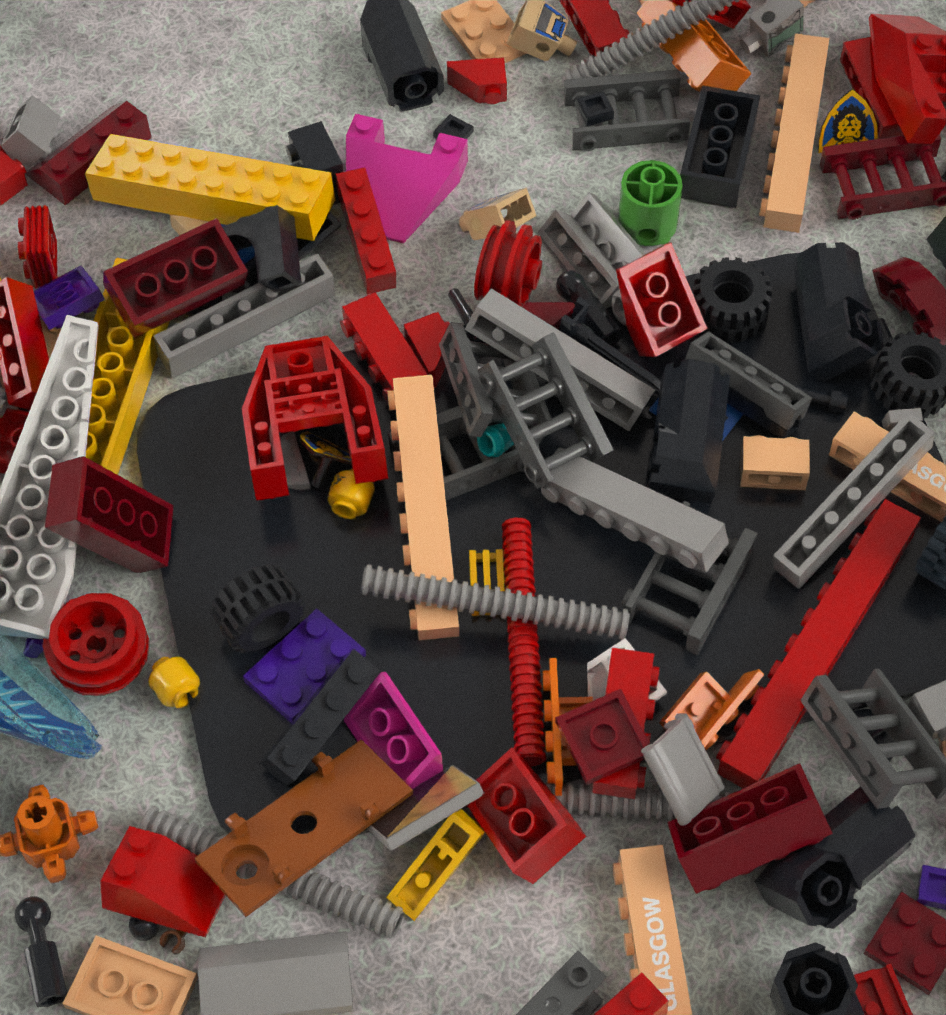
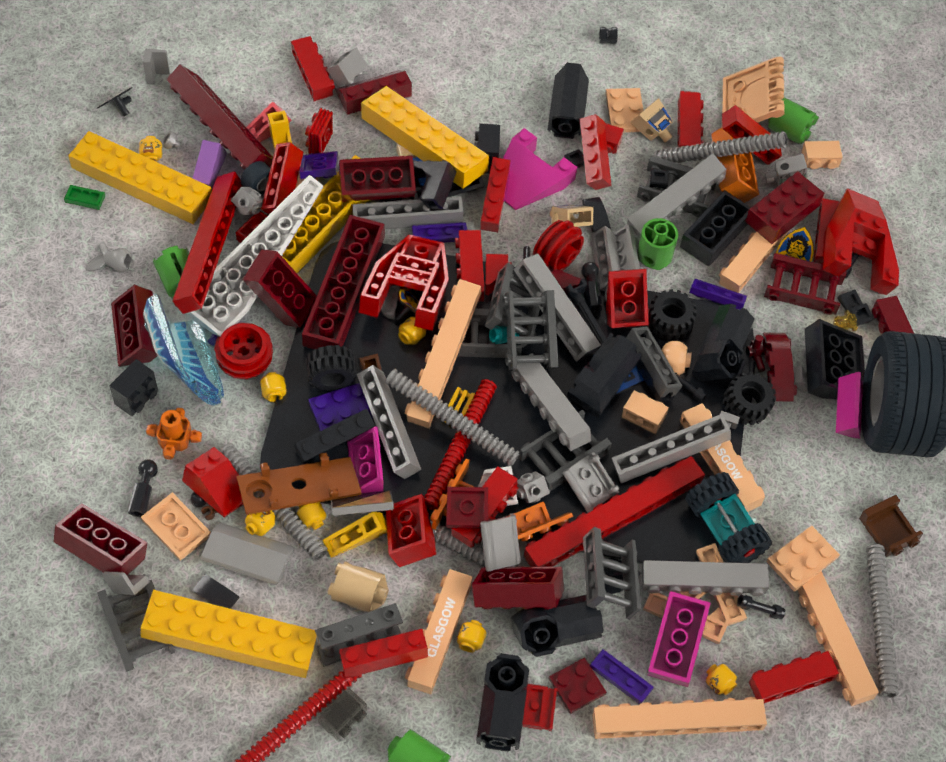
camera: 20 degrees right, 0 degrees up
none -> yellow head [245,511,275,536]
none -> yellow head [297,502,327,530]
none -> dark red brick [302,215,385,349]
none -> tan cylinder [328,561,389,613]
none -> light grey brick [357,365,421,479]
none -> reddish brown slope [358,354,382,371]
none -> dark purple plate [412,222,467,243]
none -> yellow head [456,620,487,653]
none -> light grey brick [517,471,550,504]
none -> light grey piece [562,452,619,513]
none -> brick [580,114,612,190]
none -> black slope [582,197,611,233]
none -> light grey brick [627,153,727,238]
none -> light nougat plant [661,341,692,375]
none -> dark purple plate [689,279,747,310]
none -> dark red brick [745,171,824,244]
none -> dark red piece [746,335,766,372]

